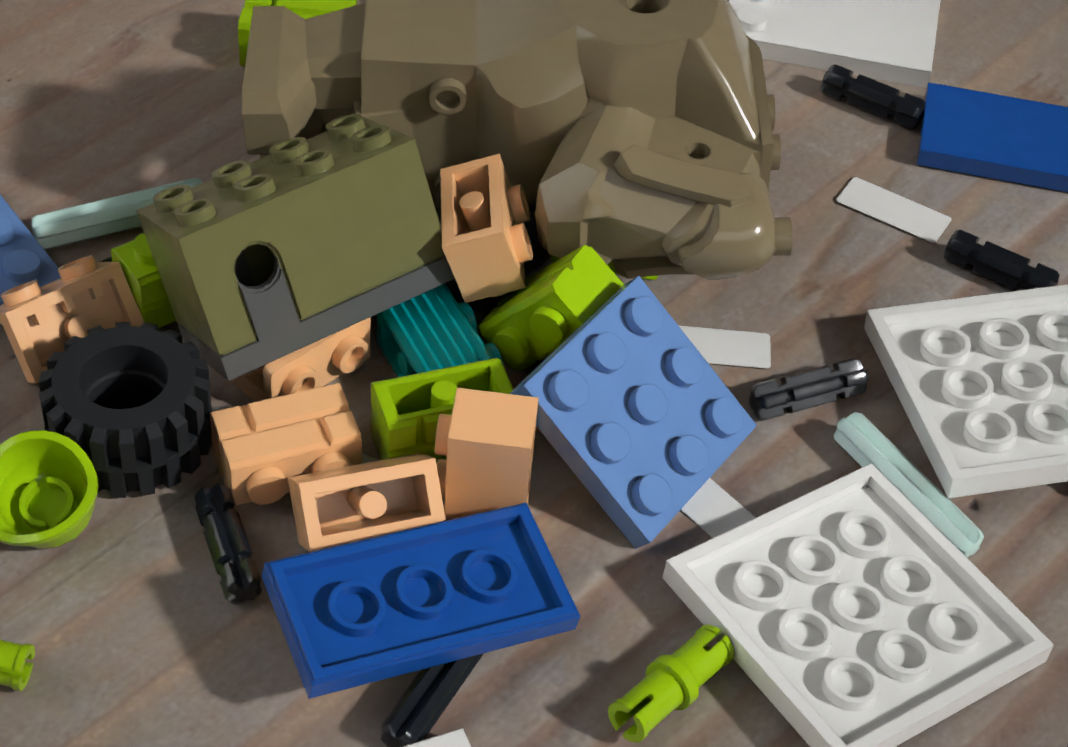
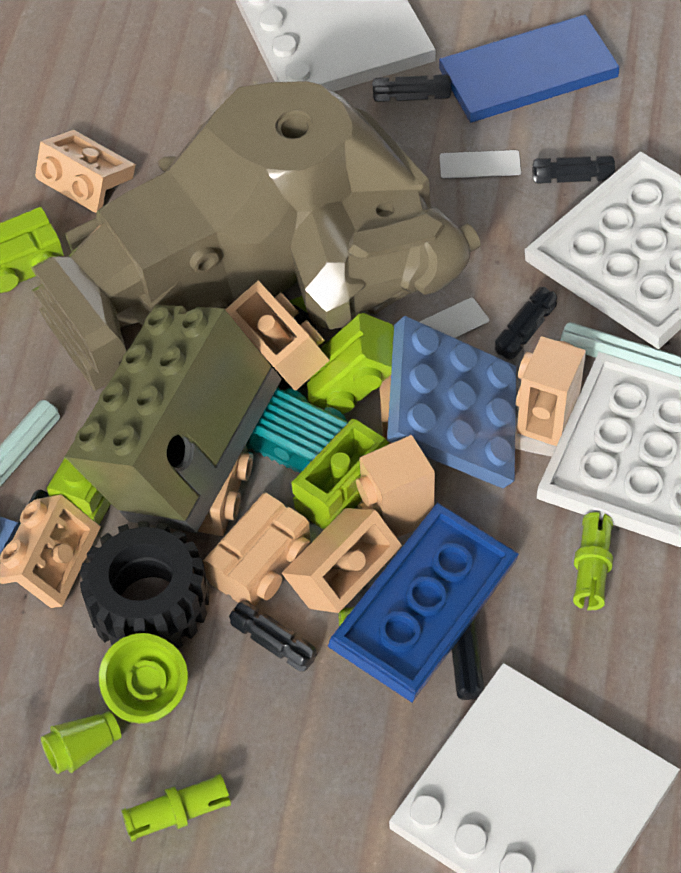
camera: 25 degrees left, 10 degrees up
none -> light nougat brick [516,336,586,446]

